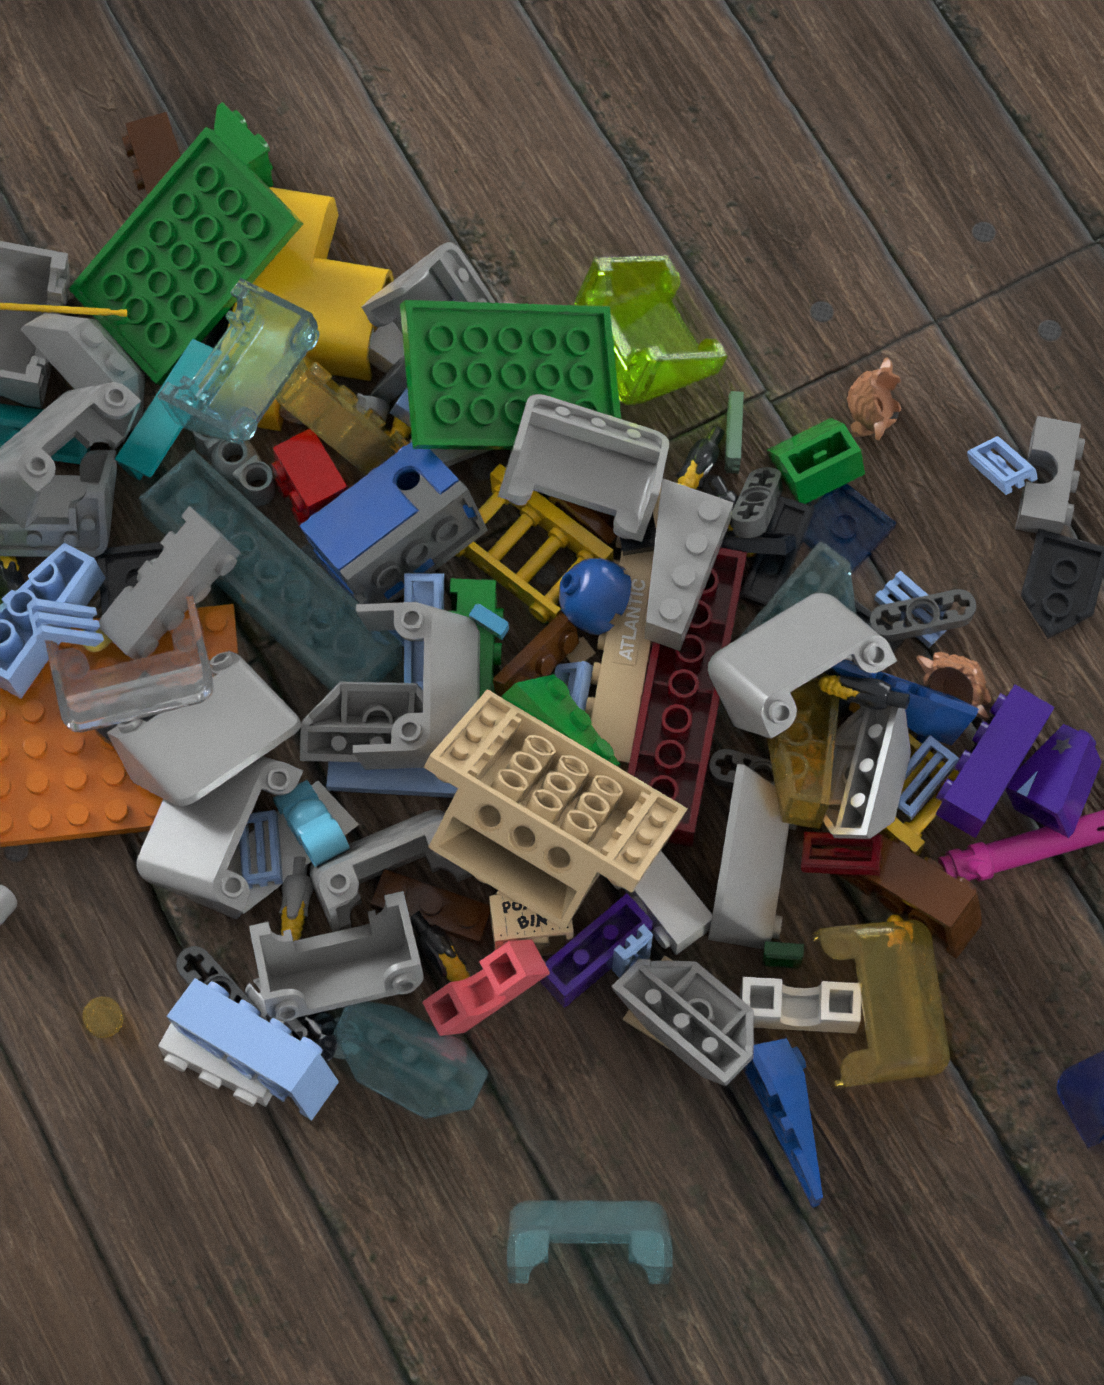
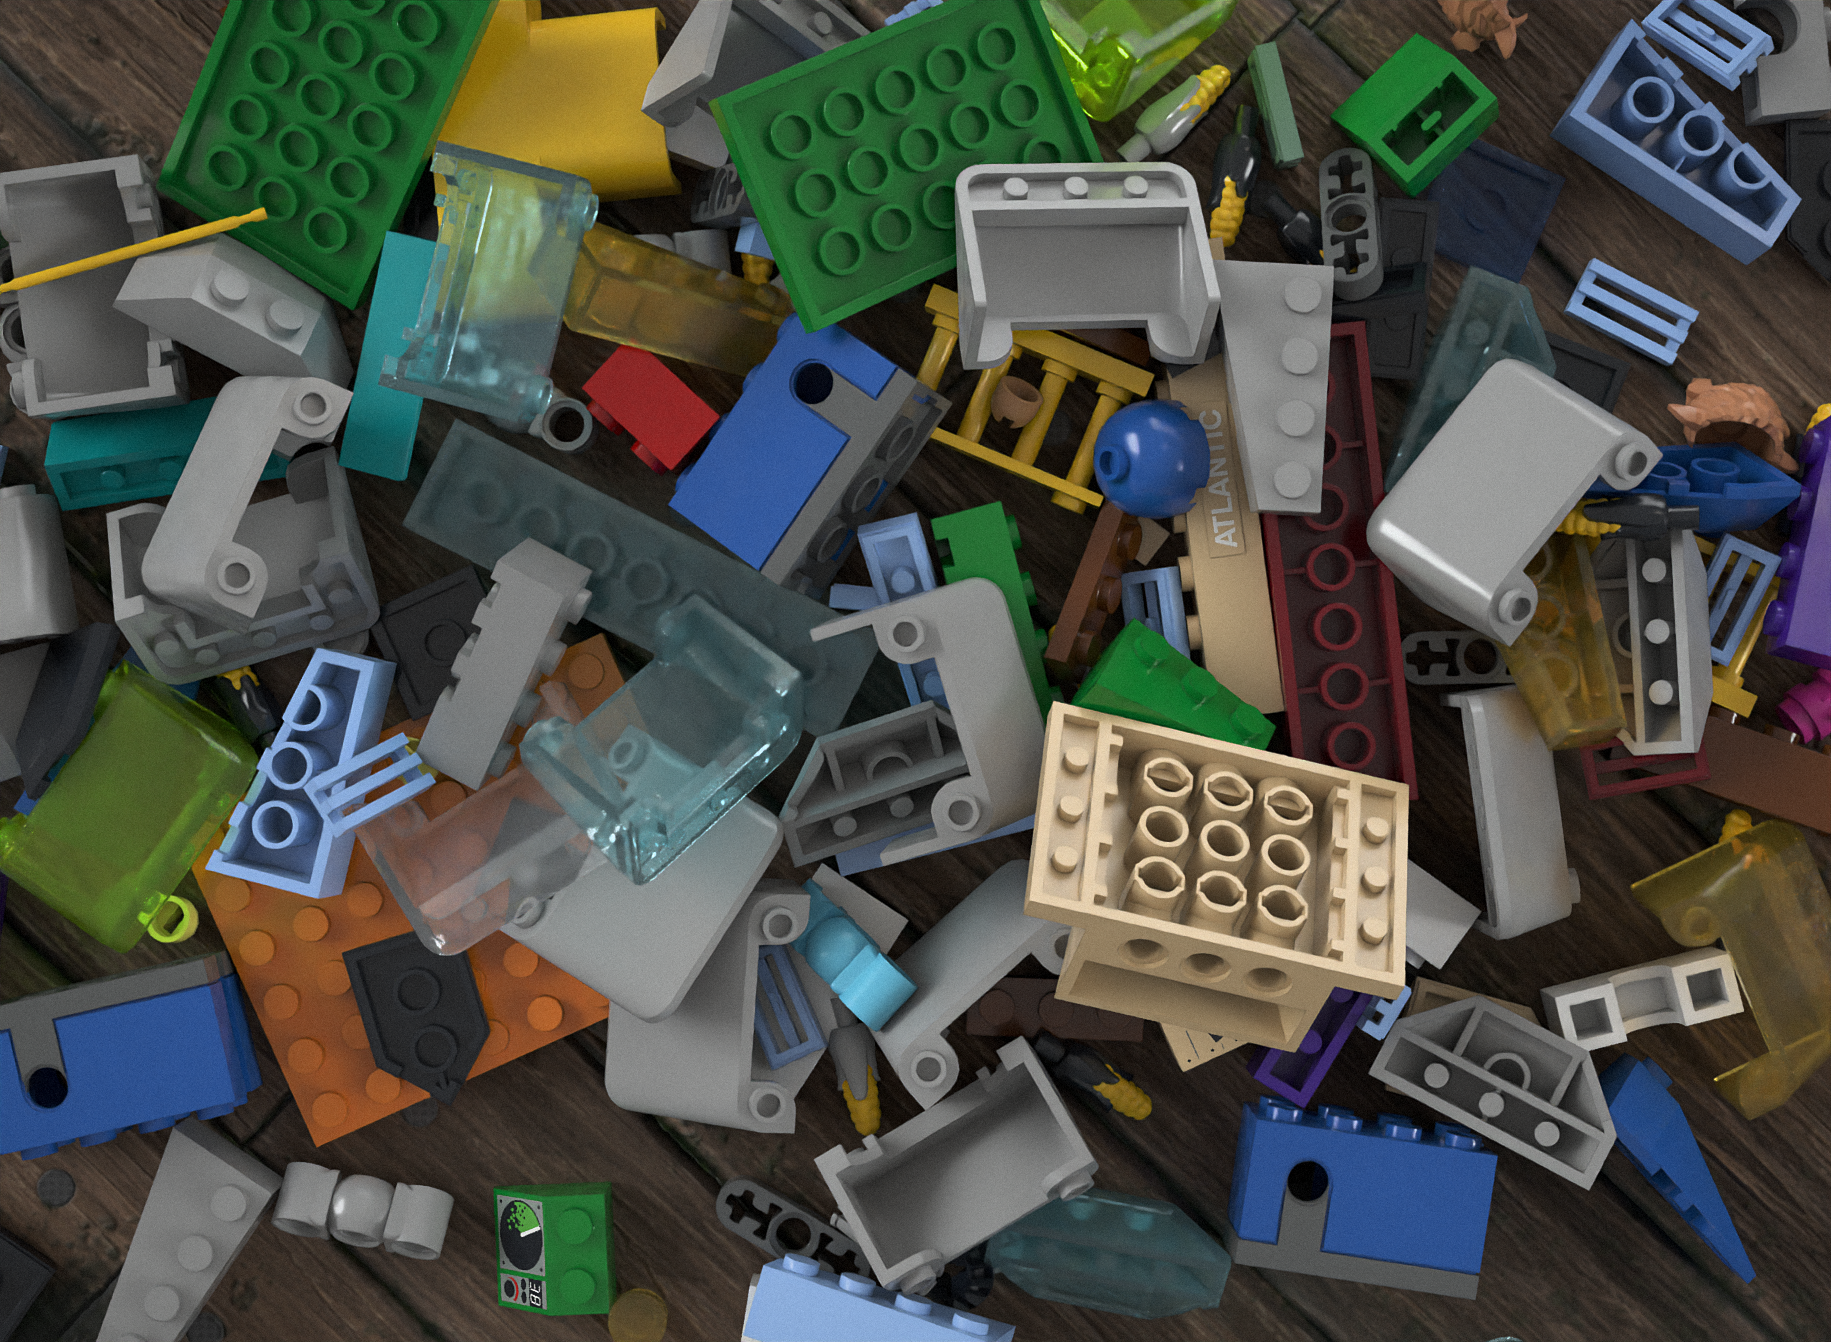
camera: 20 degrees left, 20 degrees up
coral arch [422,939,550,1036] -> none
dark azure tile [469,604,509,640] -> none
dark green tile [762,941,804,969] -> none
dark grey beam [868,589,976,642] -> none
none -> black tile [342,918,491,1106]
none -> green slope [493,1181,617,1316]
none -> clear light blue windscreen [519,593,803,886]
none -> medium nougat hinge [990,376,1043,429]
none -> light grey piece [1115,65,1231,162]
none -> blue piece [1223,1094,1498,1300]
none -> medium blue wedge [1550,19,1802,266]

